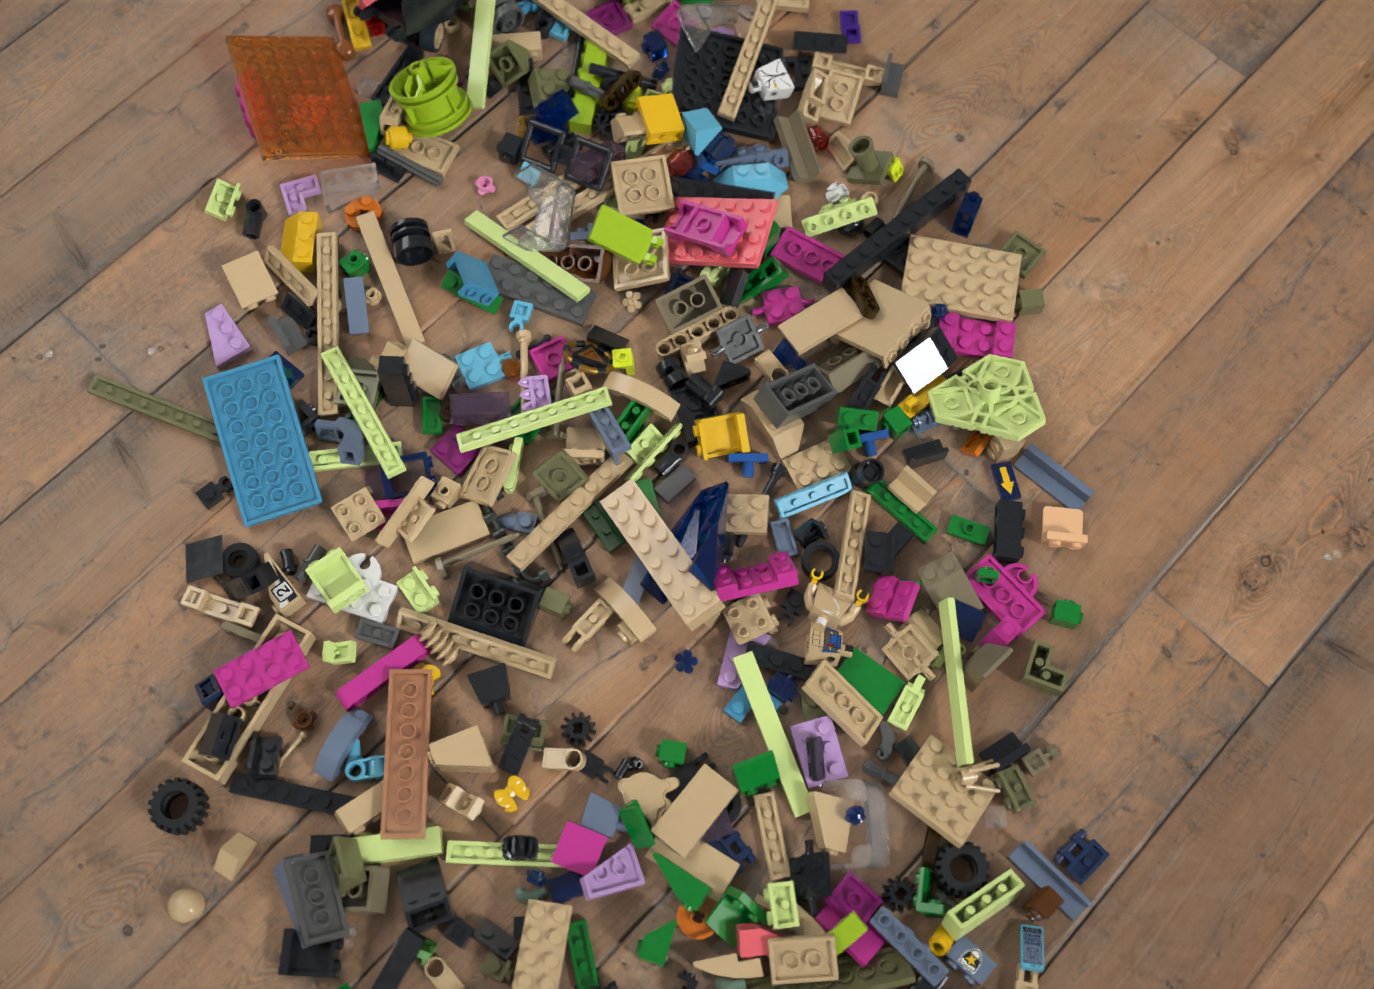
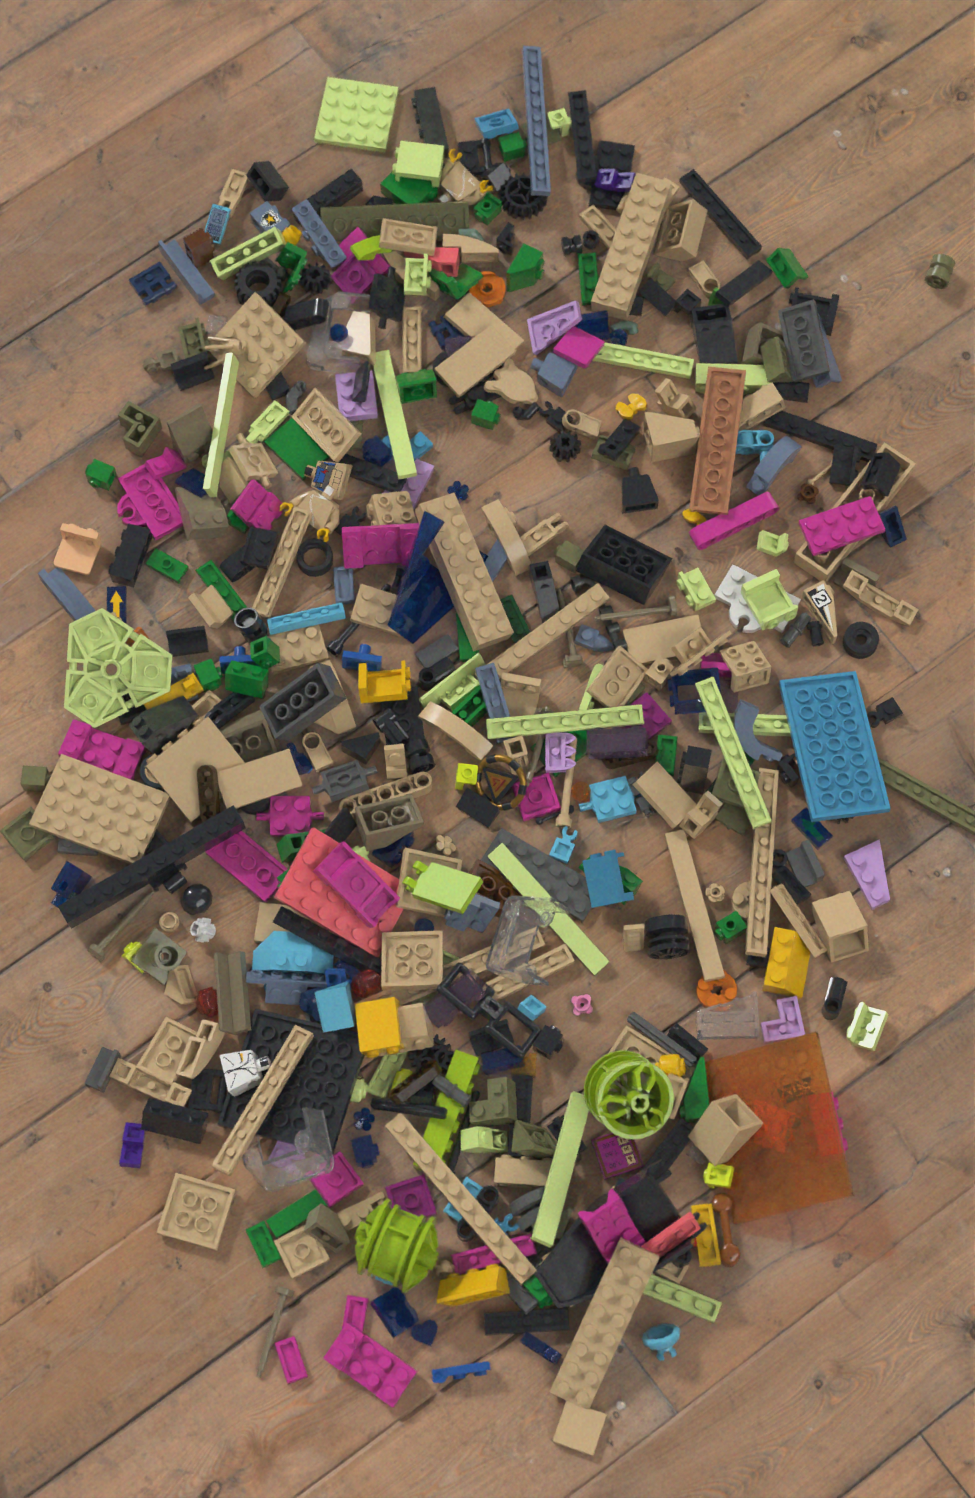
camera: 165 degrees left, 0 degrees up
black tyre [148,778,210,836] -> none
tan hair [167,888,205,923] -> none
black sticker [186,535,223,583] -> none
tan slope [213,832,257,881] -> none
black slope [221,561,279,601] -> none
sand blue tile [343,277,369,336] -> none
dark grey plate [354,618,401,650] -> none
tan plate [396,607,557,679] -> none
tan piece [419,620,463,666] -> none
black gear [501,835,539,862] -> none
olive plate [532,448,589,502] -> none
clear blue bracket [534,89,579,134] -> none
green panel [618,799,655,849] -> none
green slope [653,852,713,912] -> none
black bracket [793,518,829,549] -> none
yellowish green bracket [801,196,878,237] -> none
dark grey axle [862,760,901,787] -> none
clear blue plate [930,304,949,318] -> none
green plate [974,566,999,584] -> none
none -> black beam [283,298,329,331]
none -> yellowish green slope [461,1126,508,1153]
none -> tan slope [688,1094,763,1166]
none -> neon yellow bracket [703,1163,734,1188]

